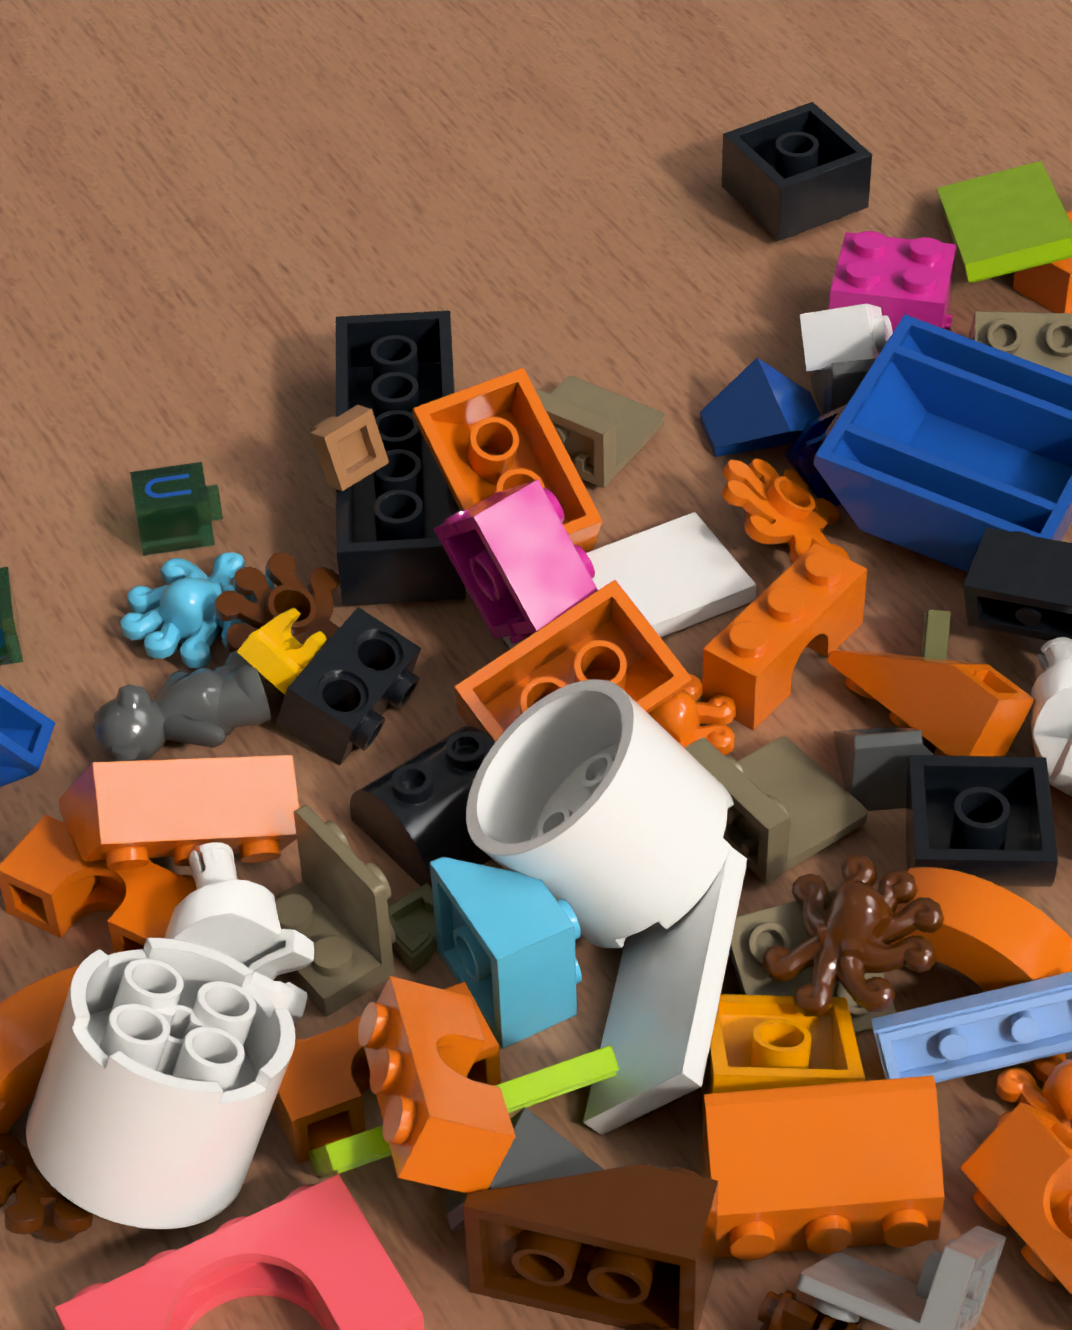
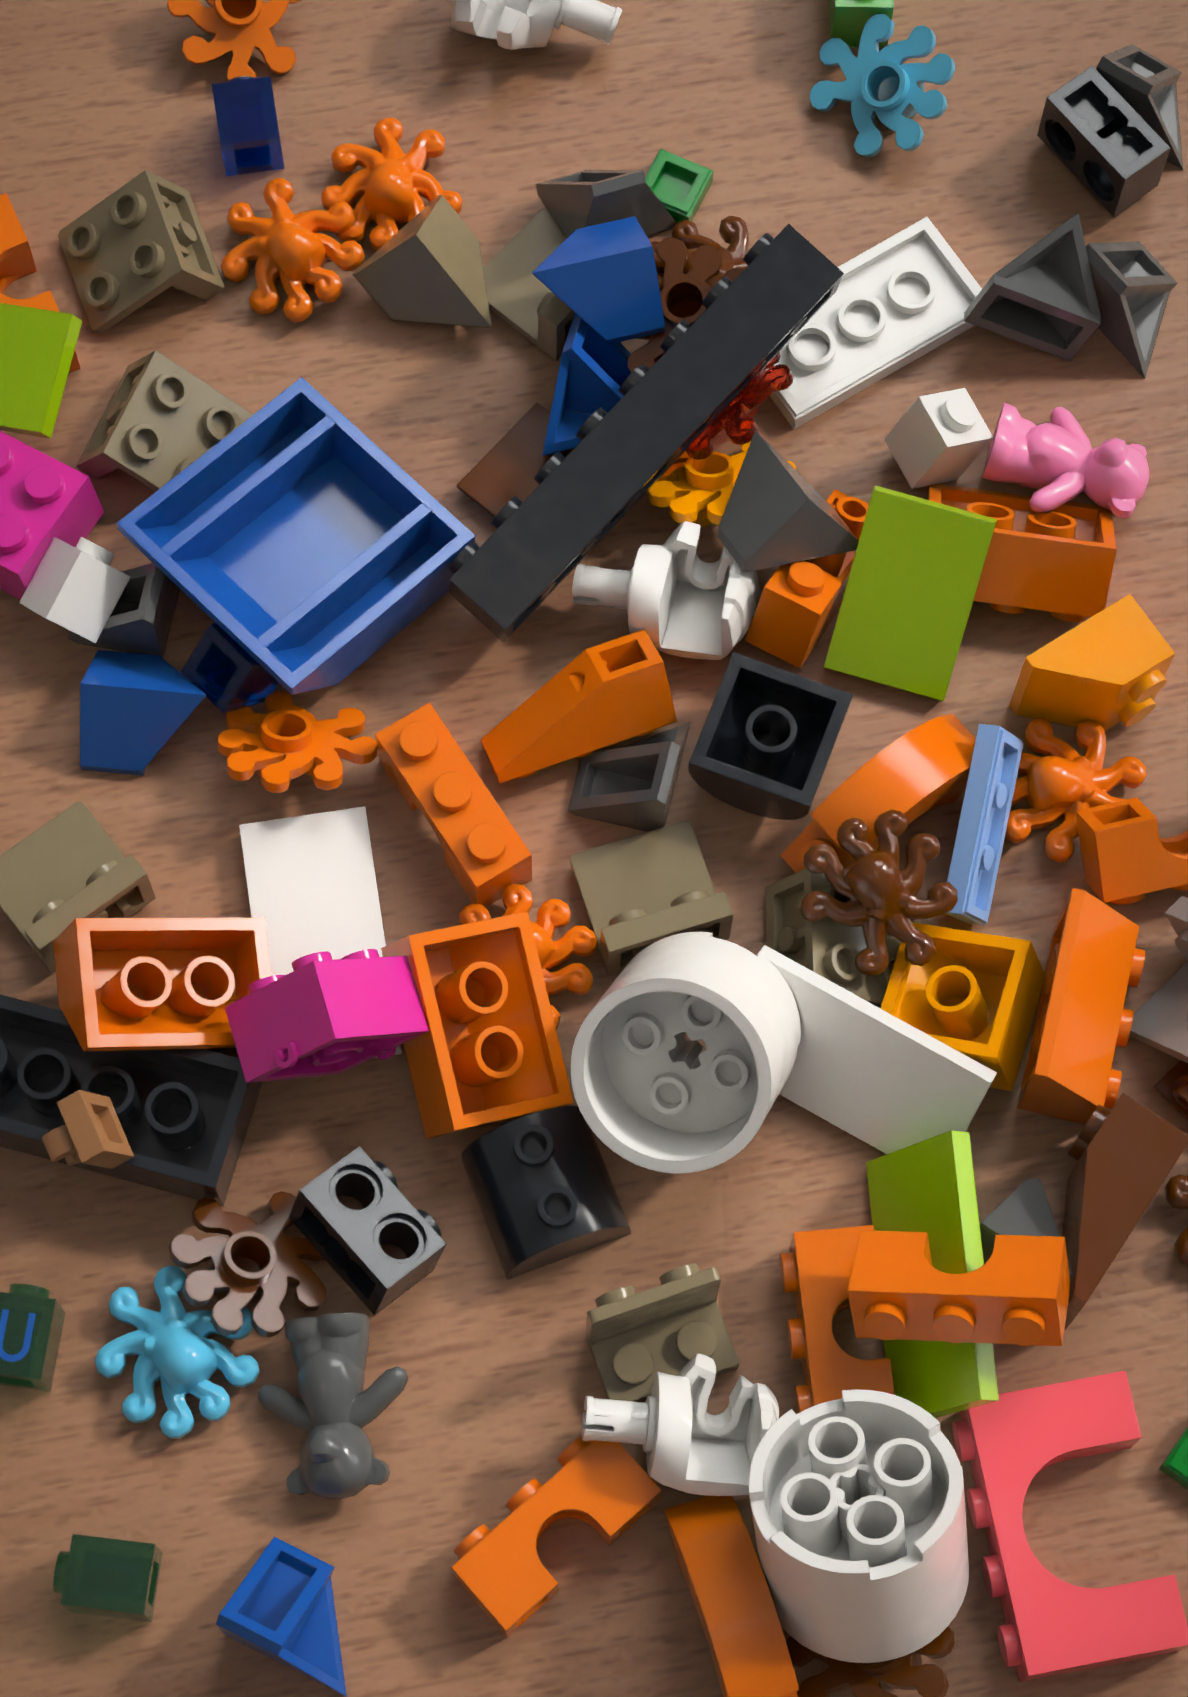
camera: 75 degrees left, 25 degrees up
slope [59,755,299,870] -> none
yellow tile [237,608,327,695] -> none
olive tile [388,883,437,973] -> none
medium azure slope [430,857,582,1049] -> none
olive tile [921,609,951,660] -> none

